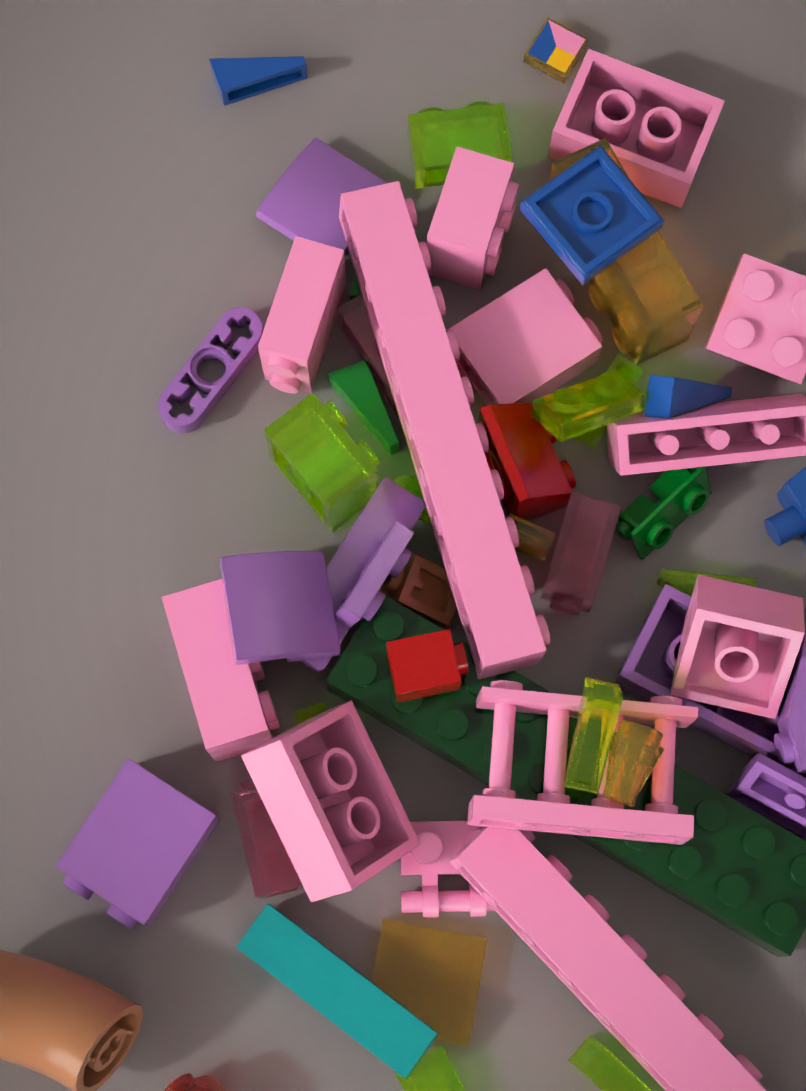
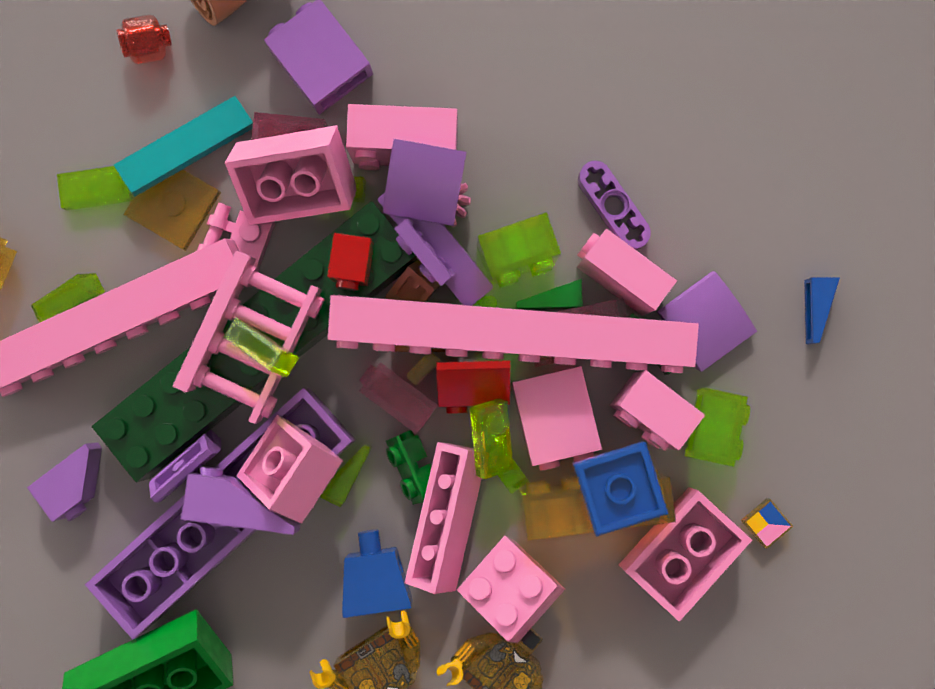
camera: 110 degrees right, 10 degrees up
clear yellow cone [602,720,664,807] -> none
blue piece [644,375,732,419] -> none

